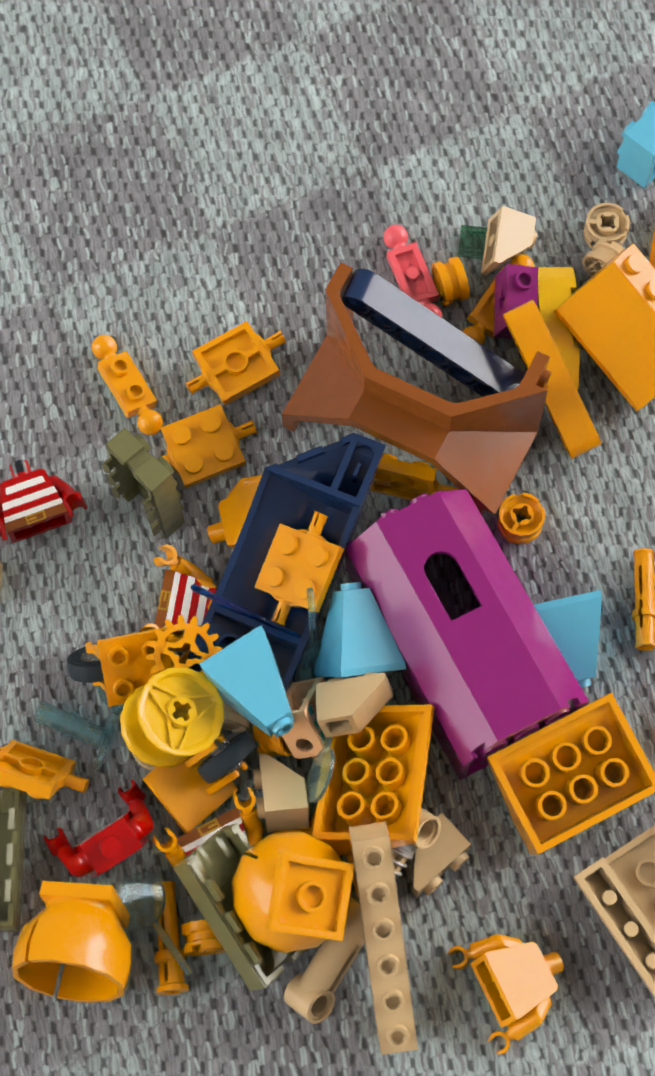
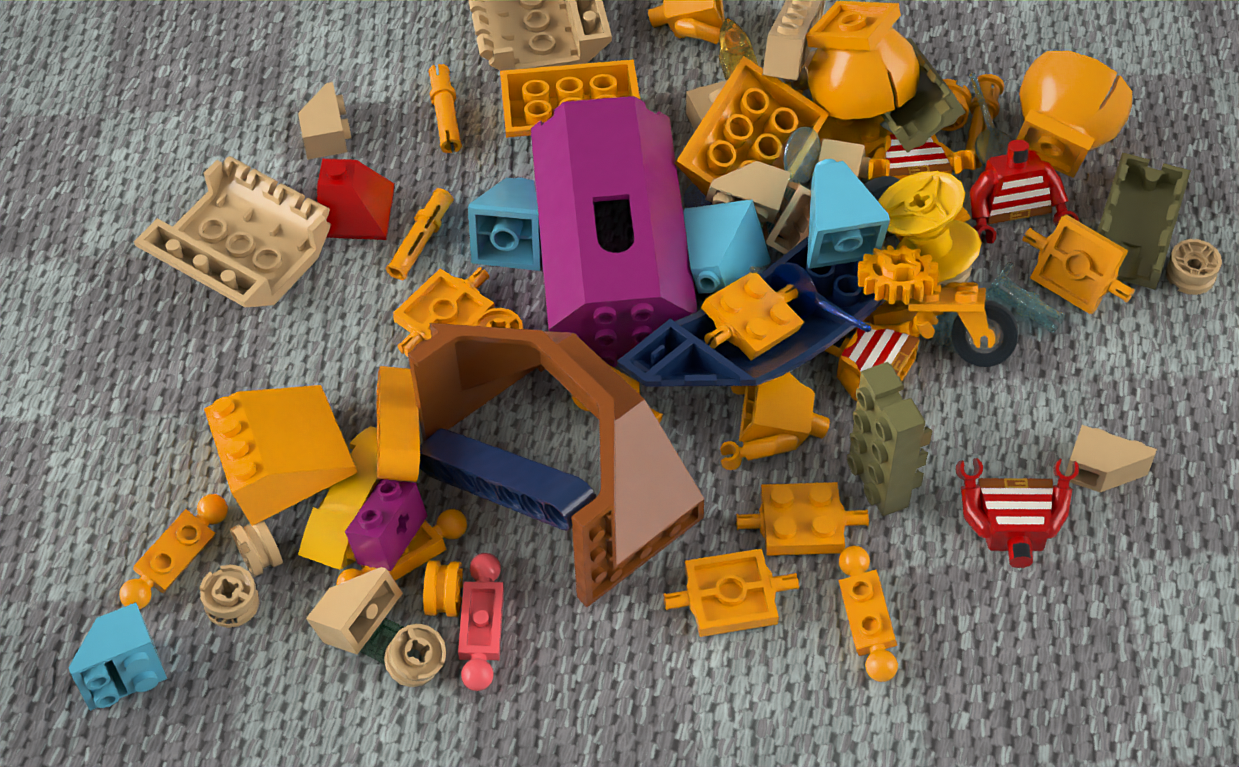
camera: 160 degrees left, 15 degrees down
none -> tan wheel [384,624,447,687]
none -> light orange plate [393,267,495,356]
none -> clear yellow plate [718,18,758,80]

